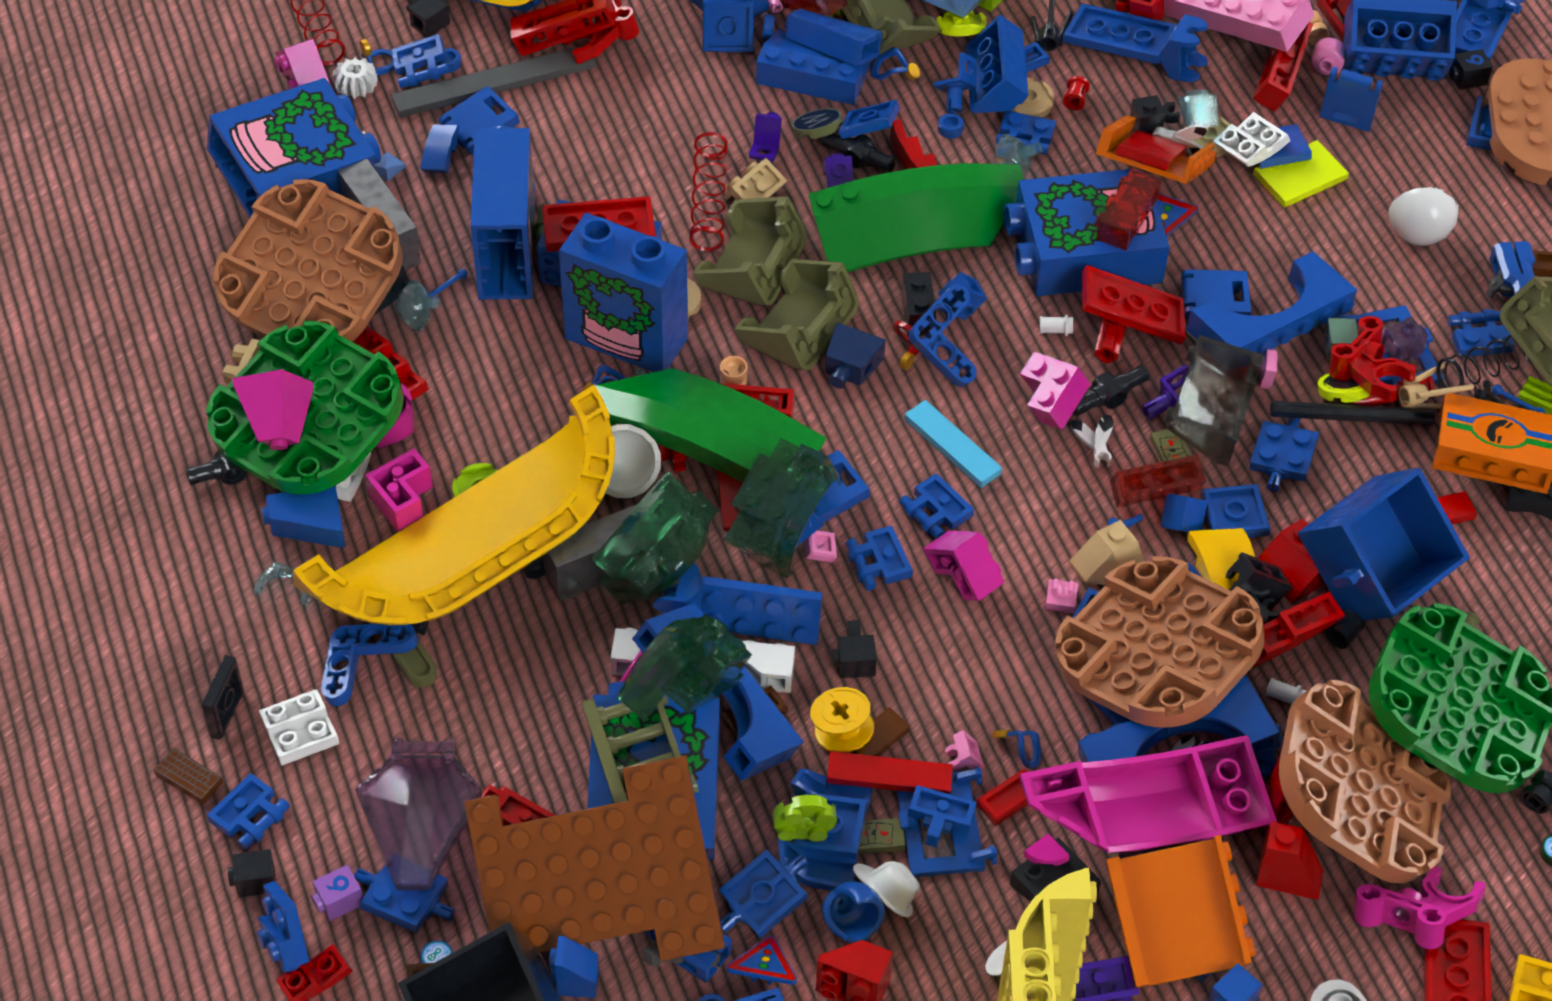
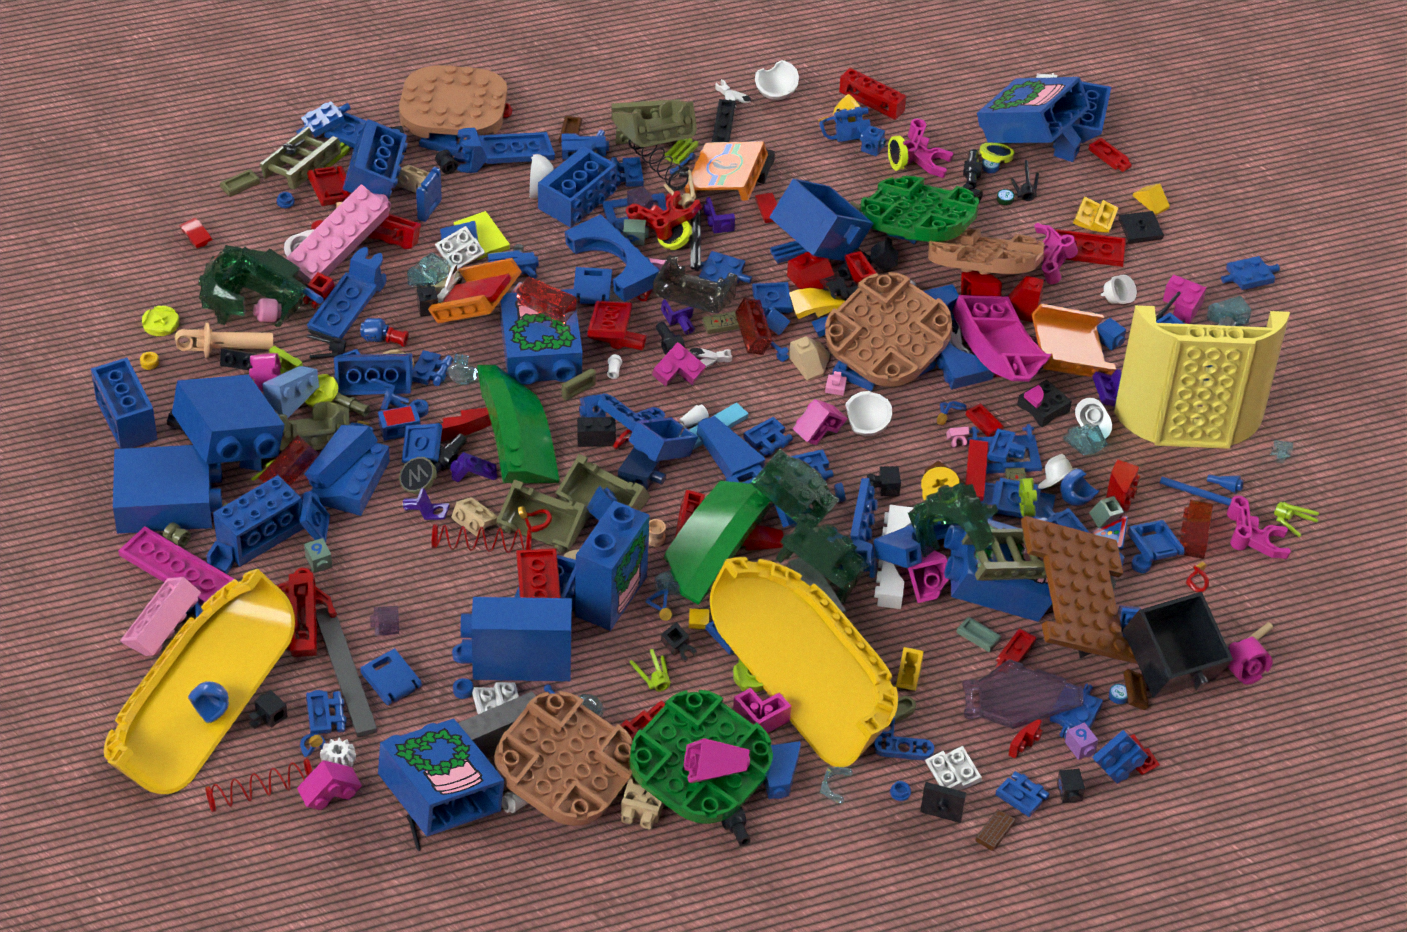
camera: 90 degrees left, 5 degrees down
blue slope [420,124,460,173] -> none
none -> sand green brick [304,538,332,573]
none -> olive pin [333,392,370,417]
none -> blue head [360,318,389,342]
none -> clear purple brick [370,606,399,635]
none -> brick [378,405,421,441]
none -> tan bracket [396,165,430,193]
none -> black wheel [435,150,458,174]
none -> blue tile [453,678,473,699]
none -> blue hinge [454,127,555,173]
none -> white slope [472,682,519,714]
none -> blue piece [488,244,539,280]
none -> red piece [518,506,552,533]
none -> blue brick [538,146,617,228]
none -> olive tile [562,368,596,401]
none -> blue slope [587,486,618,521]
none -> blue piece [629,417,698,462]
none -> lime plant [630,649,671,692]
none -> black brick [661,622,697,662]
none -> white cone [680,404,709,428]
none -> blue slope [696,416,765,478]
none -> dark purple bracket [703,197,735,234]
none -> blue tile [834,482,846,503]
none -> white cylinder [845,391,892,436]
none -> black brick [870,237,898,272]
none -> blue plate [890,781,911,801]
none -> yellow slope [896,647,924,691]
none -> sand green tile [957,616,1001,653]
none -> red slope [1008,719,1043,759]
none -> clear light blue slope [1063,424,1108,455]
none -> sand green brick [1089,496,1124,528]

